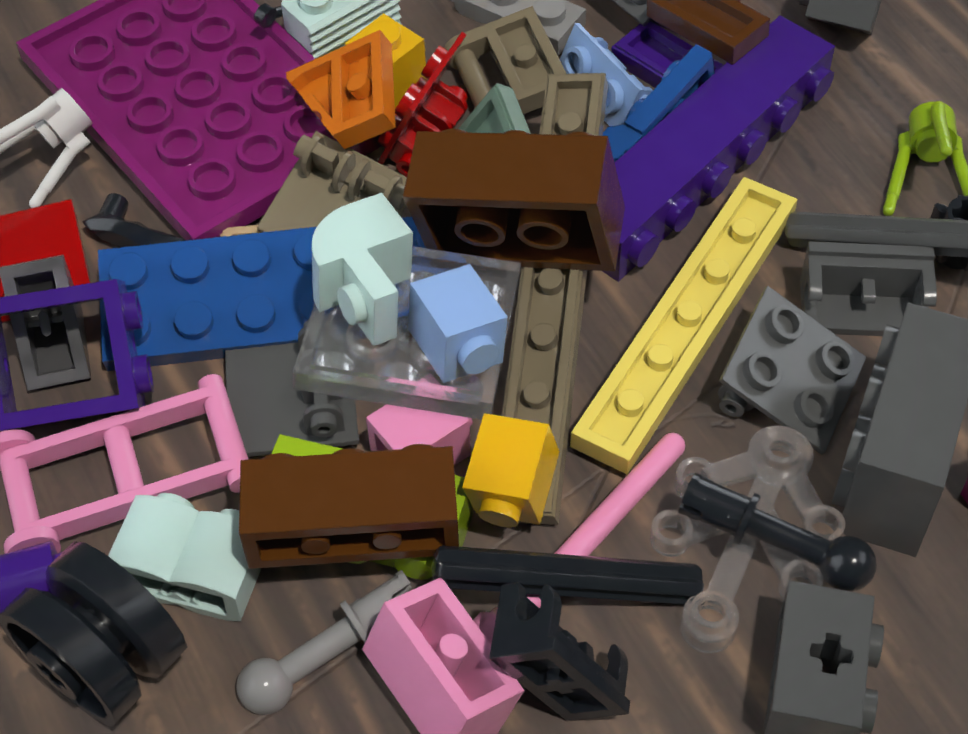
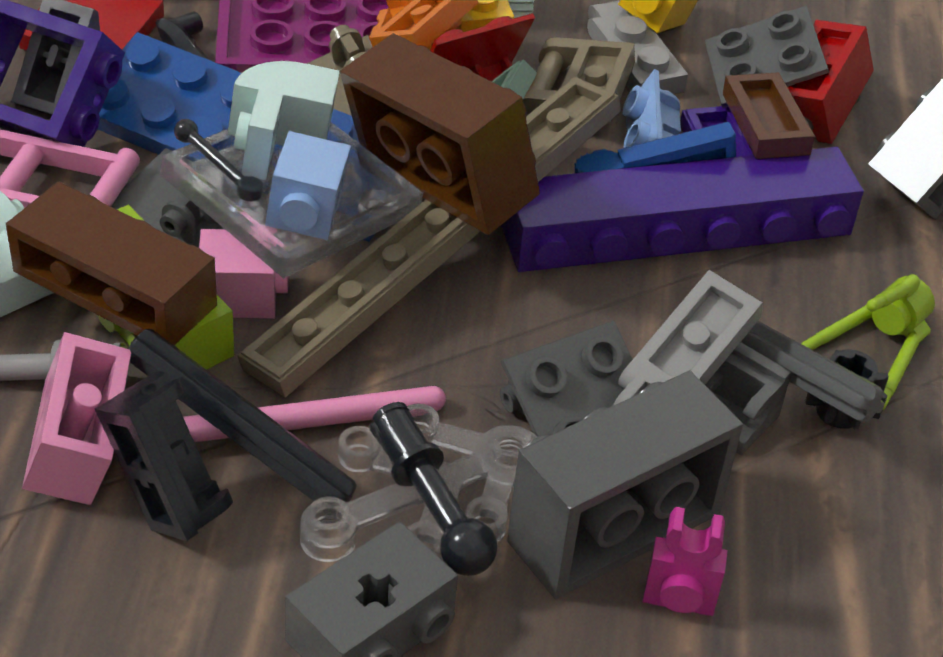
camera: 30 degrees right, 10 degrees down
yellow brick [462,413,560,527] -> none
light yellow plate [570,177,798,475] -> none
none -> black hinge [174,119,263,202]
none -> light grey hinge [613,270,763,406]

